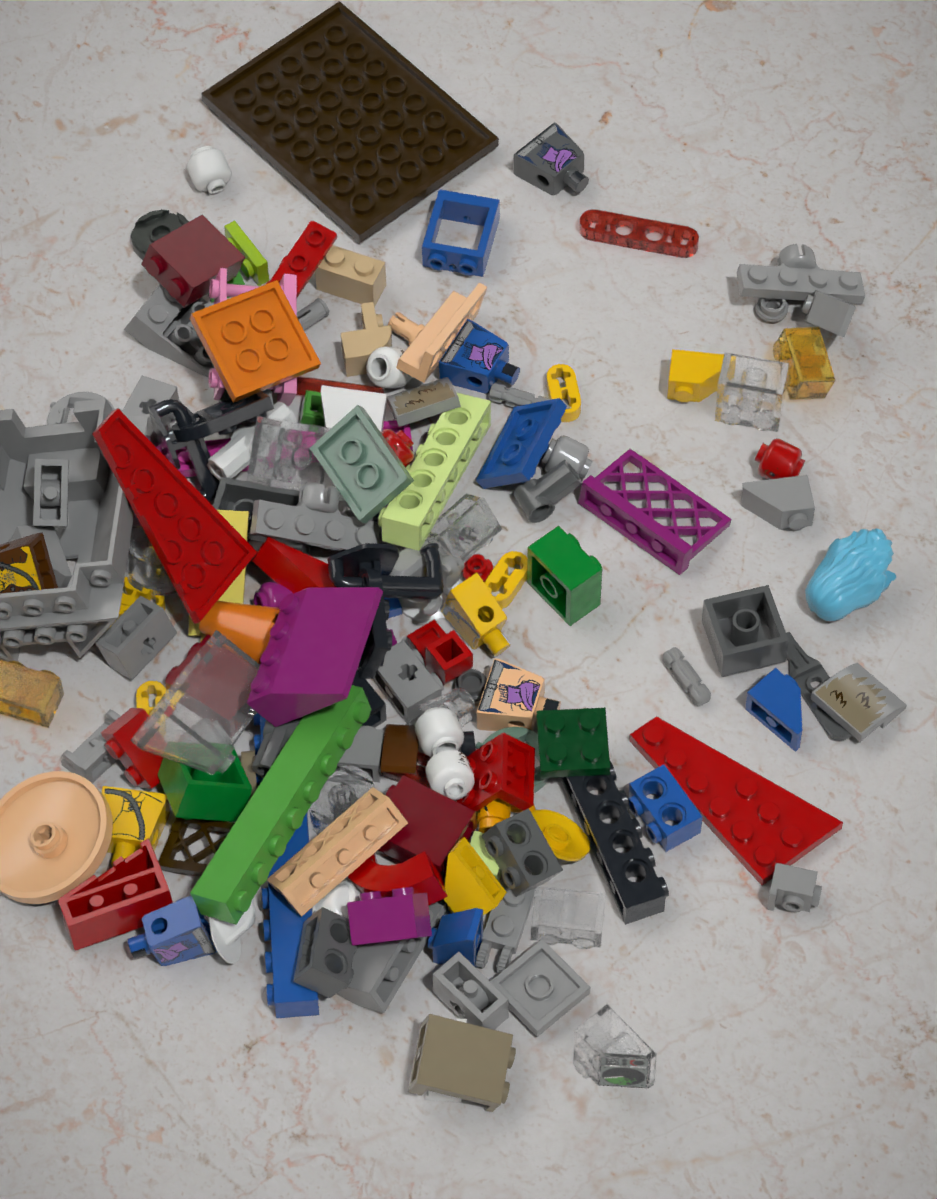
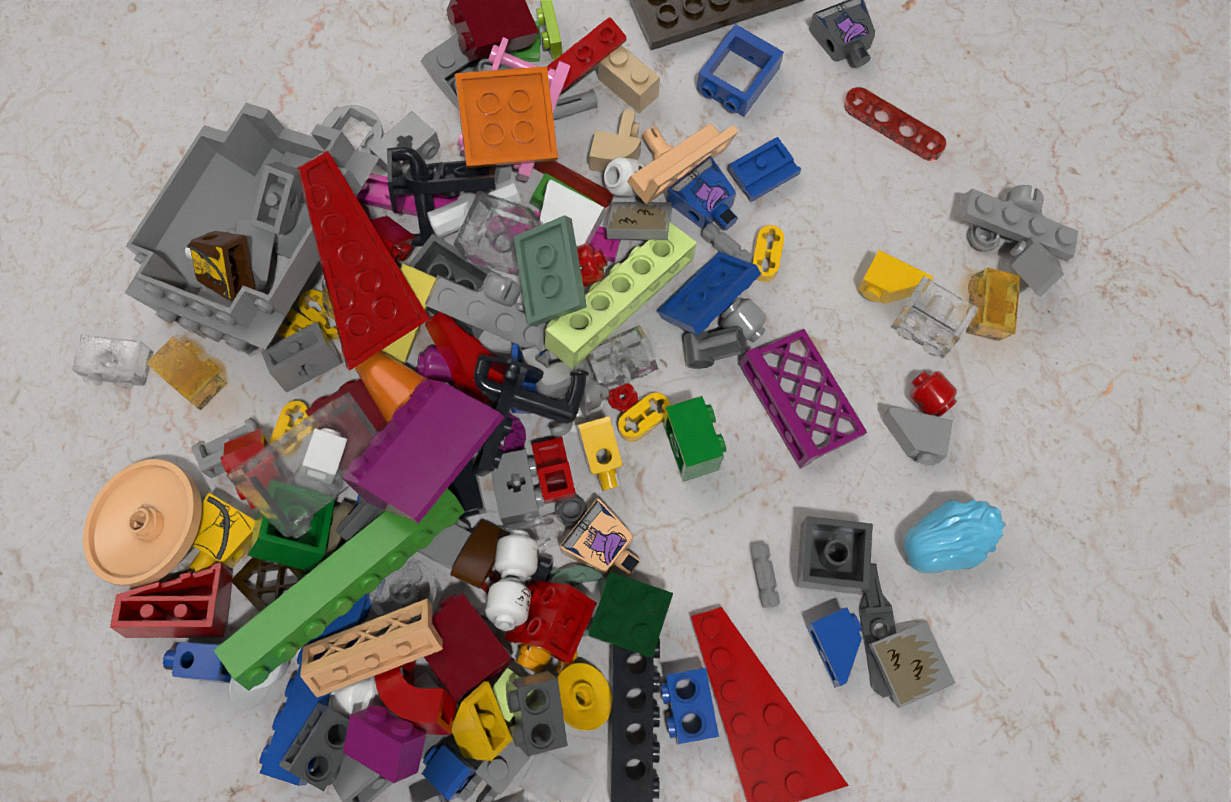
camera: 20 degrees right, 15 degrees up
none -> white brick [298,428,347,484]
none -> blue plate [728,137,801,202]

